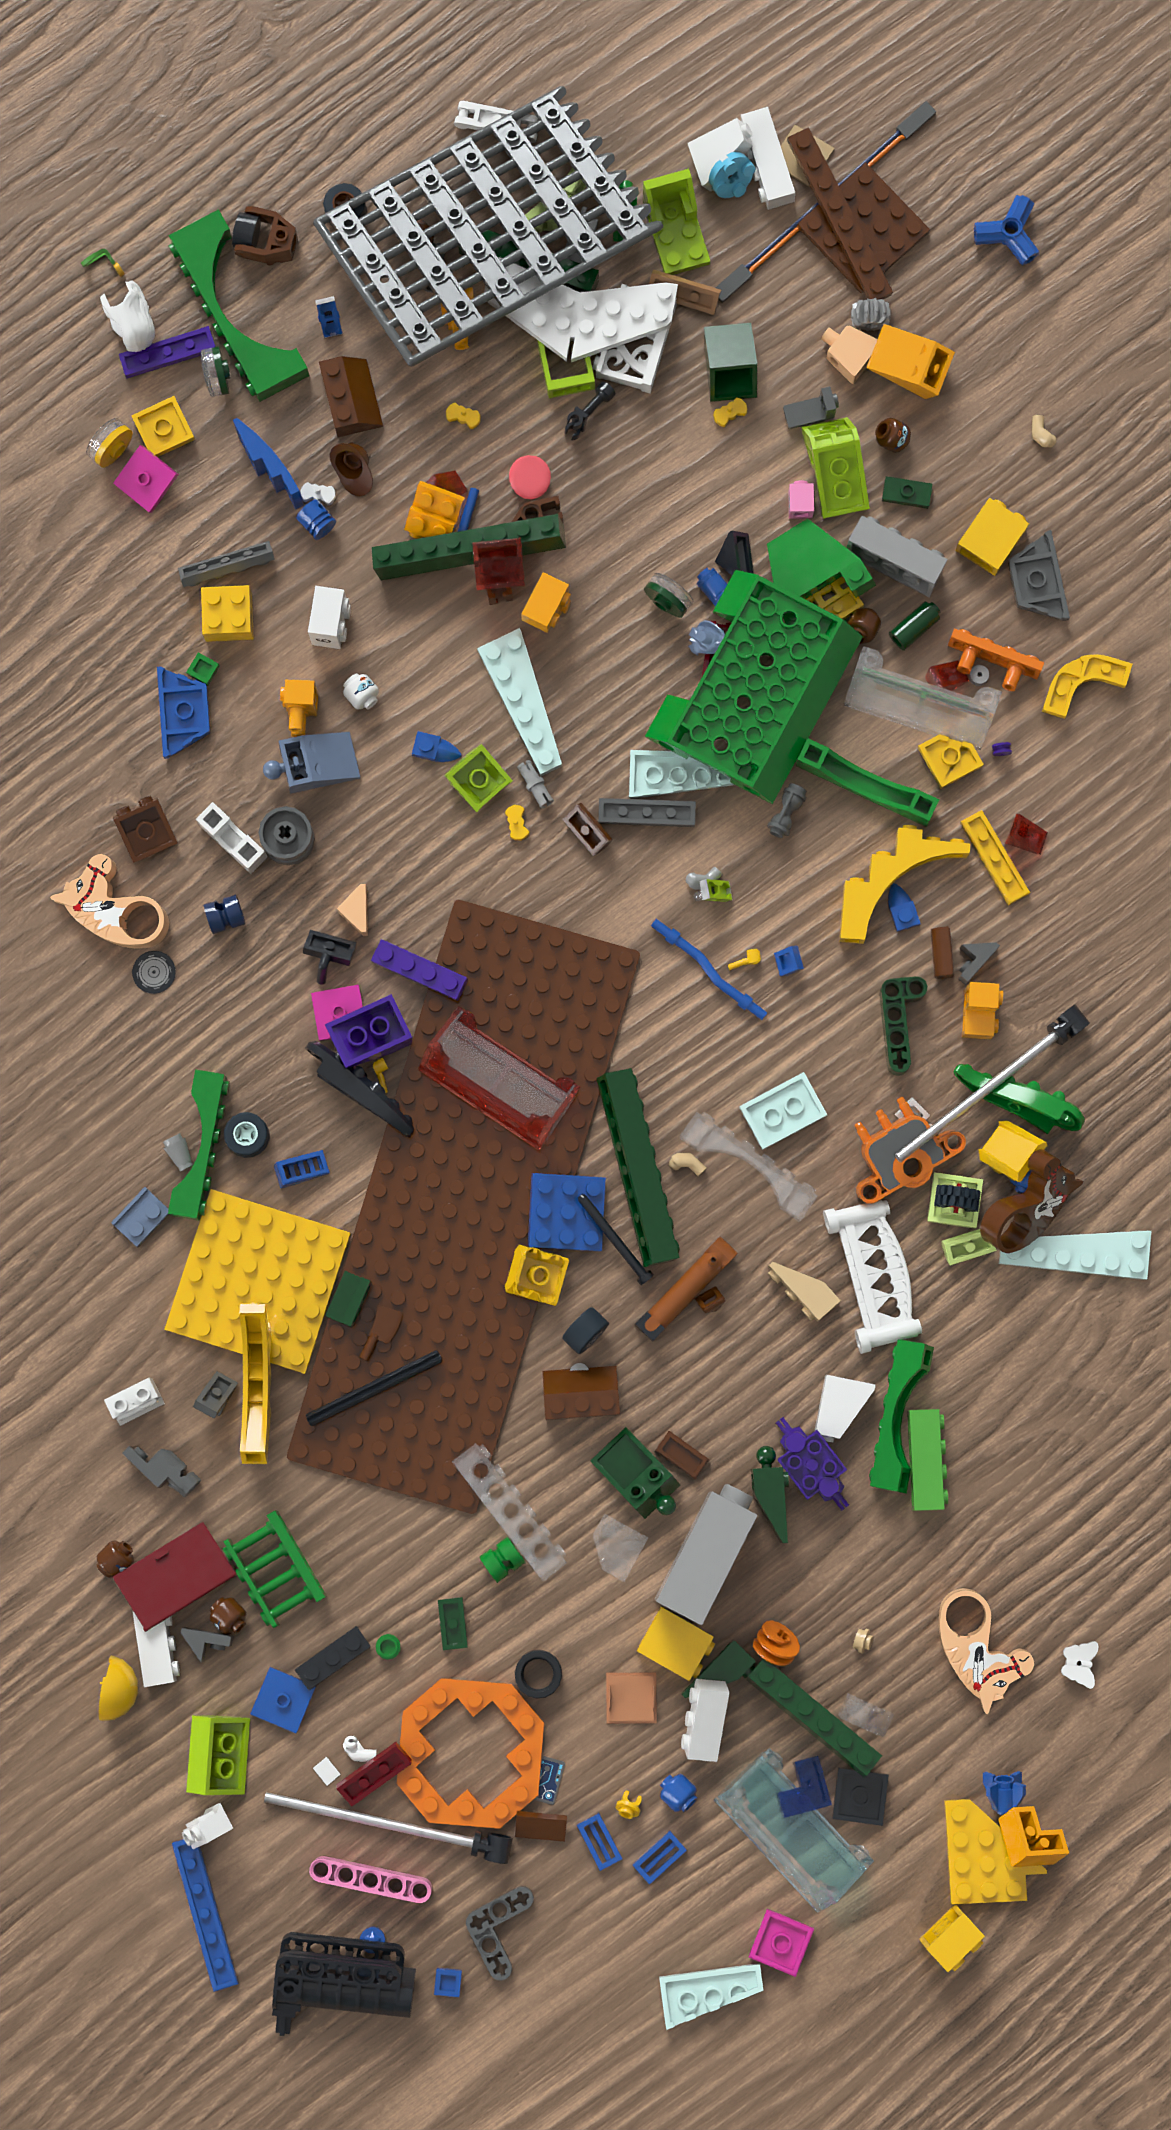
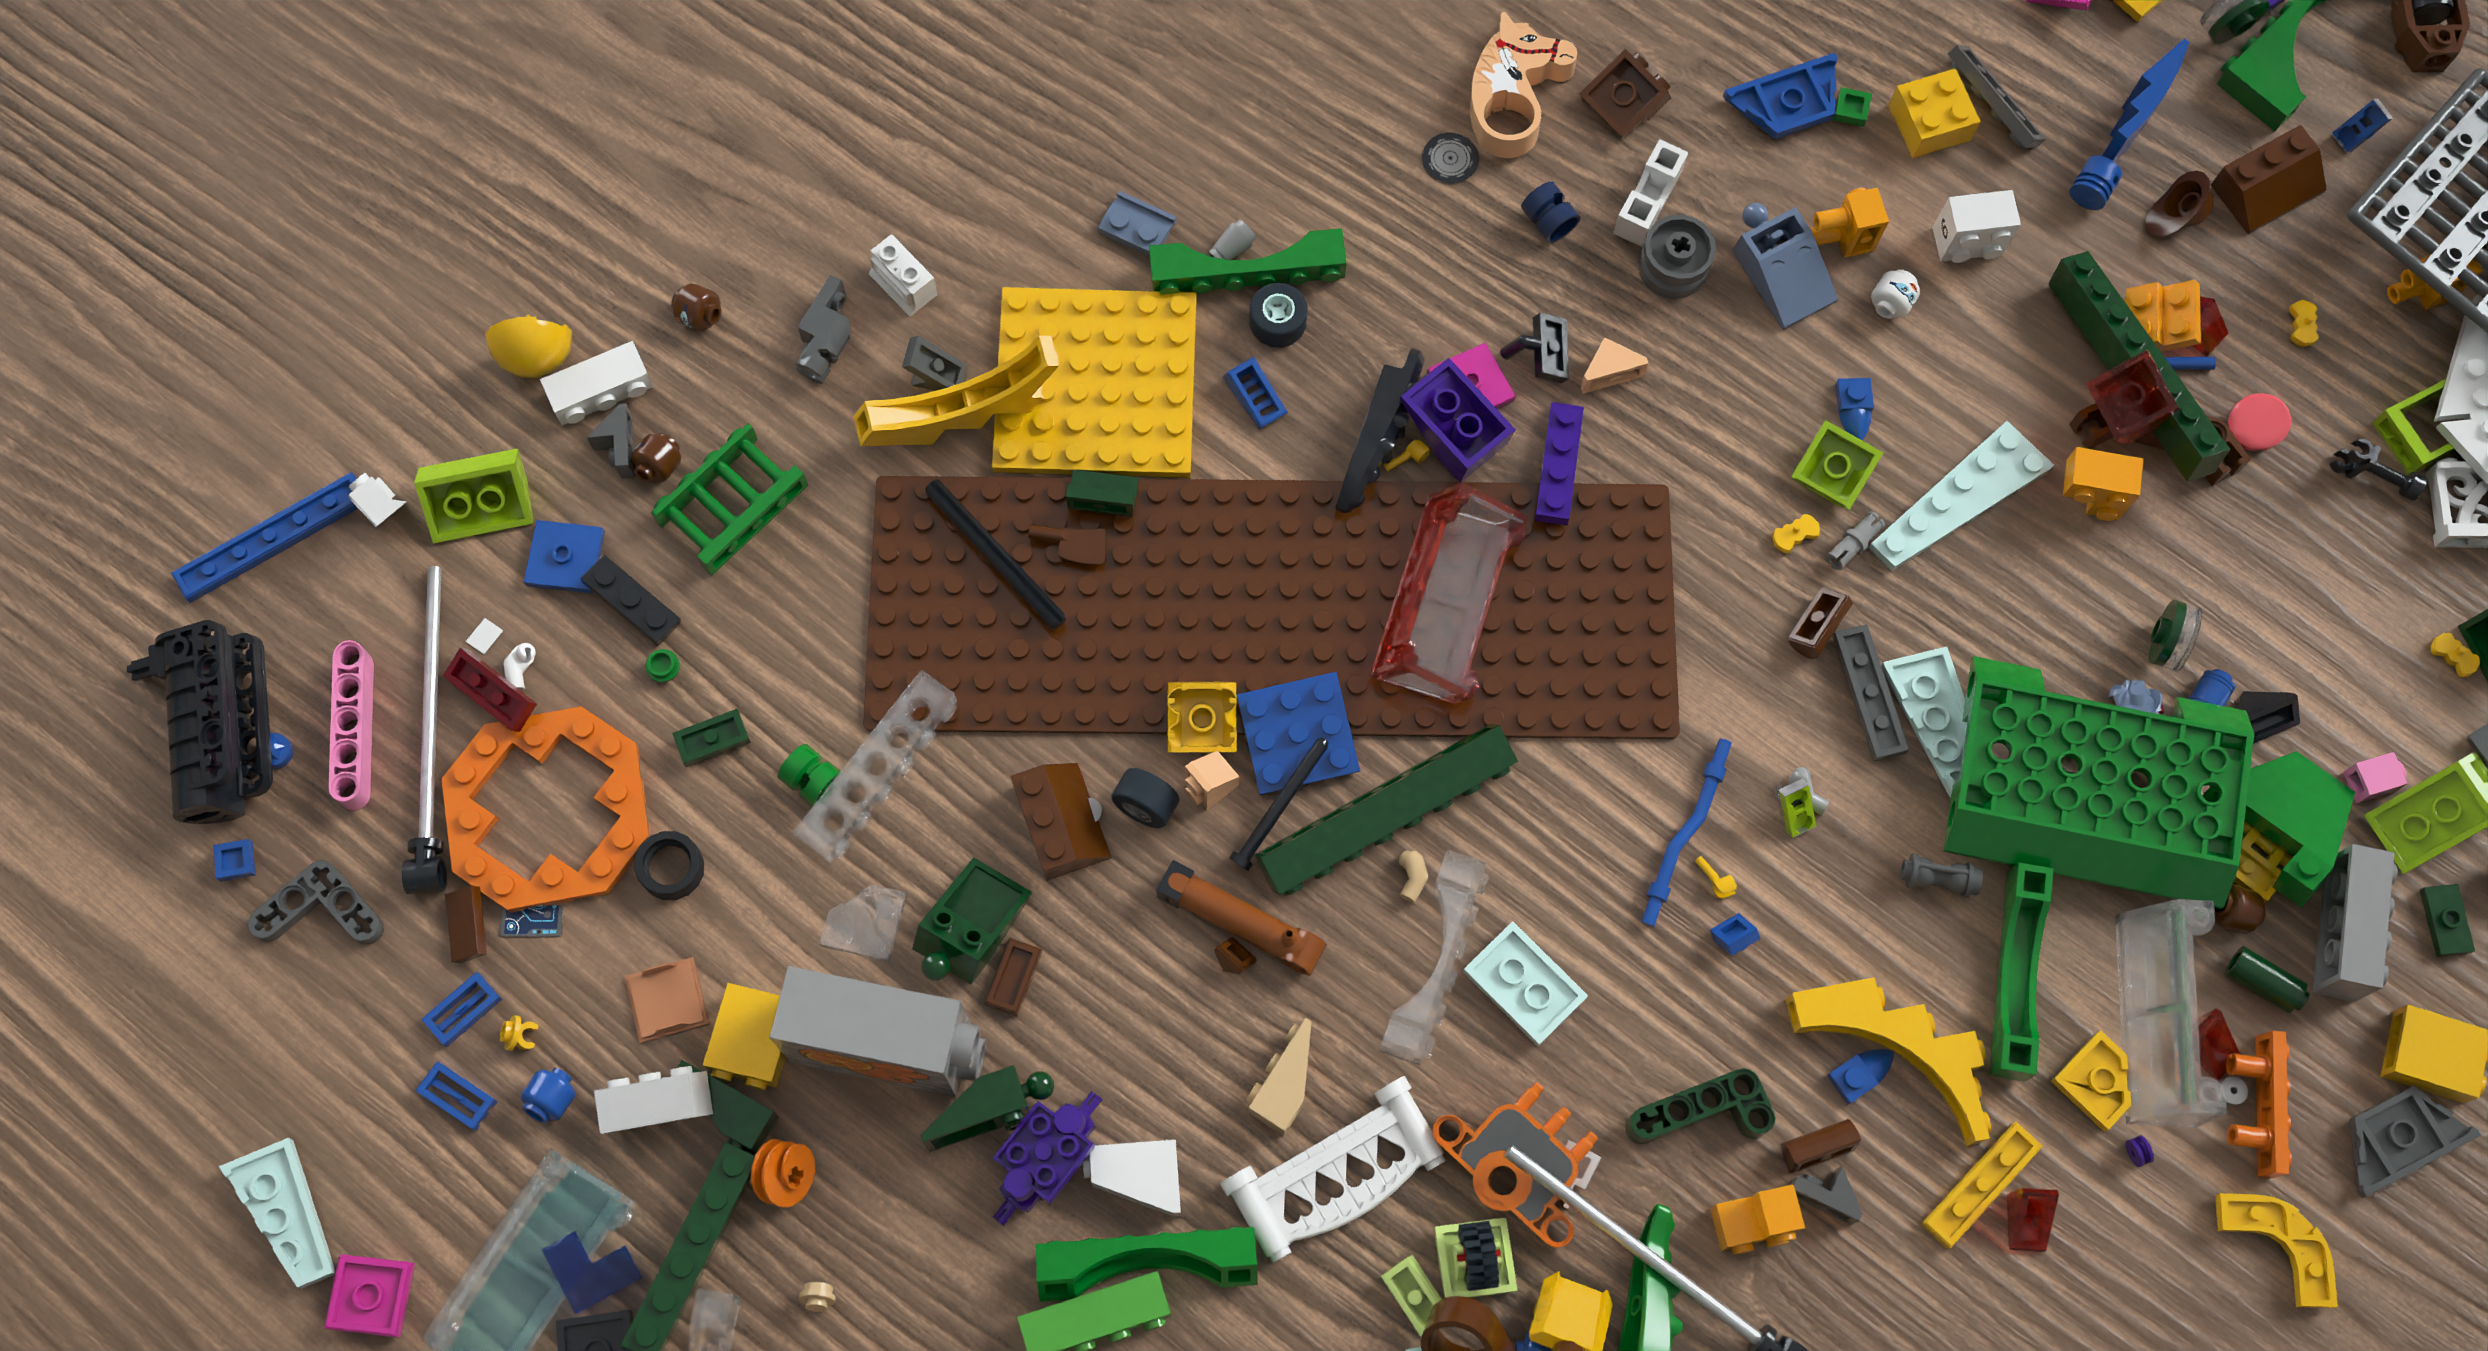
camera: 70 degrees right, 10 degrees down
dark red container [112,1522,237,1632] -> none
white piece [300,482,336,506] -> none
none -> light nougat slope [1184,751,1239,810]

